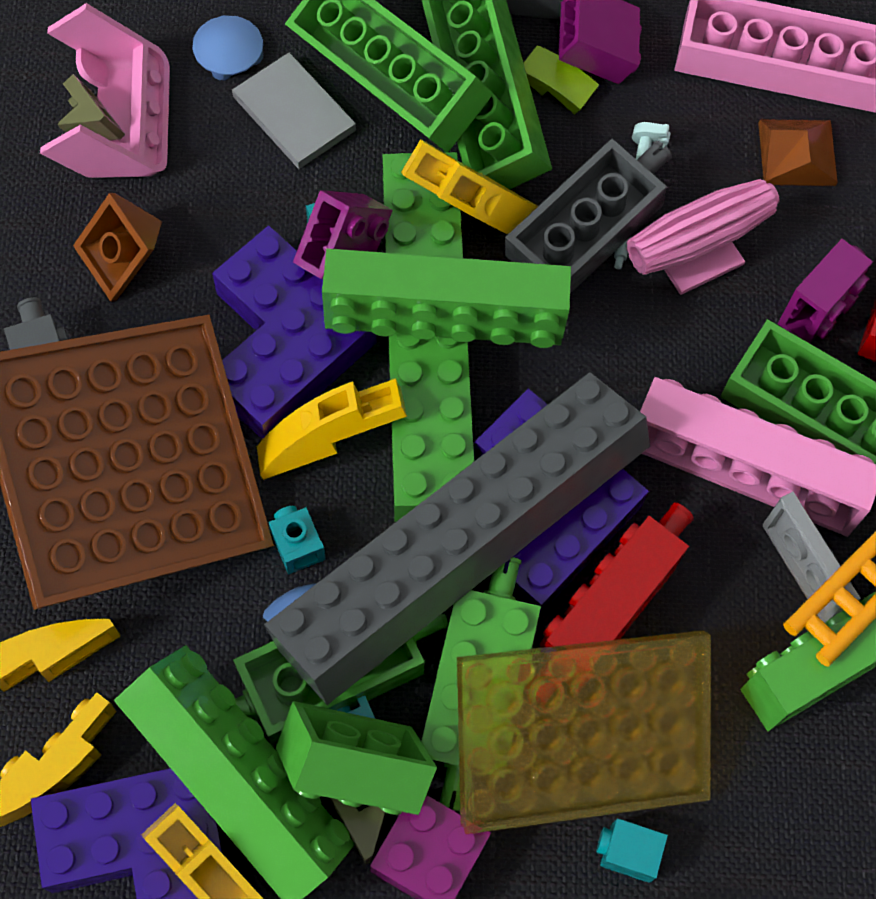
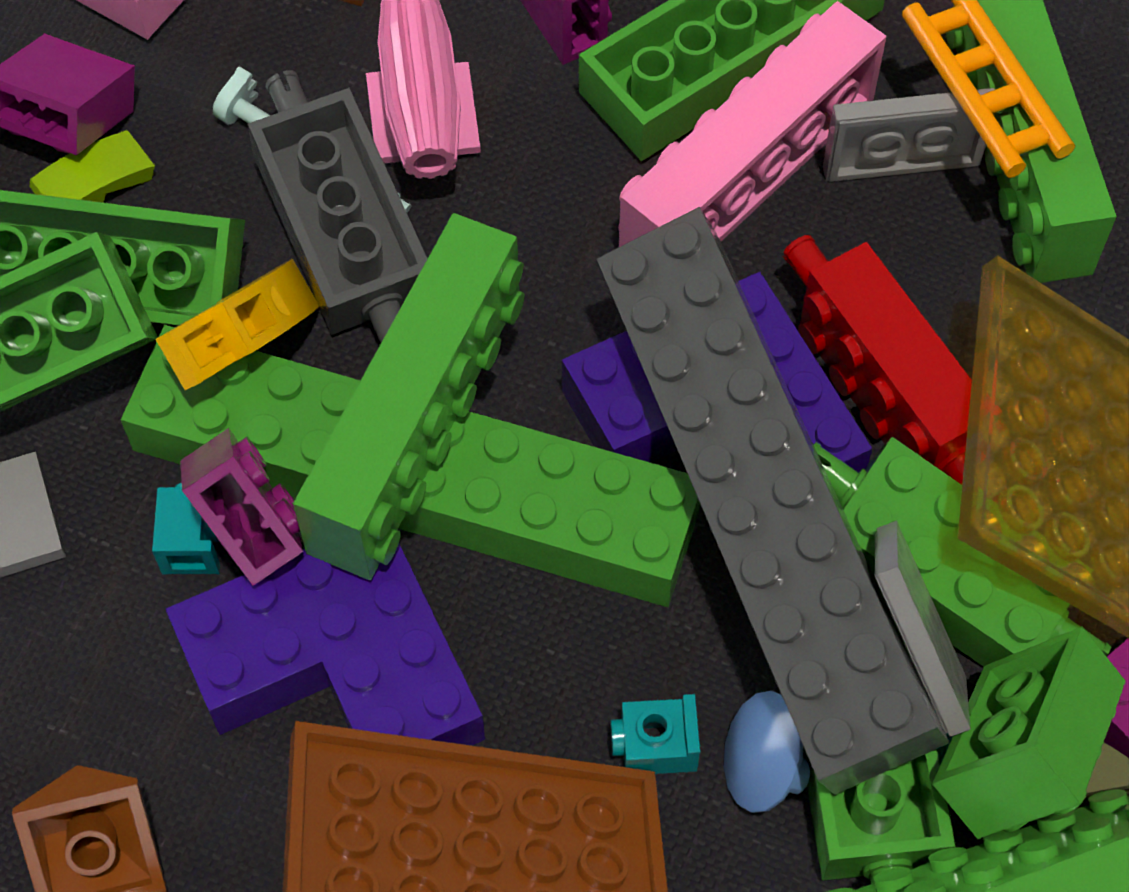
camera: 65 degrees left, 5 degrees down
yellow slope [257,378,407,480] -> none
none -> light grey tile [875,520,971,736]

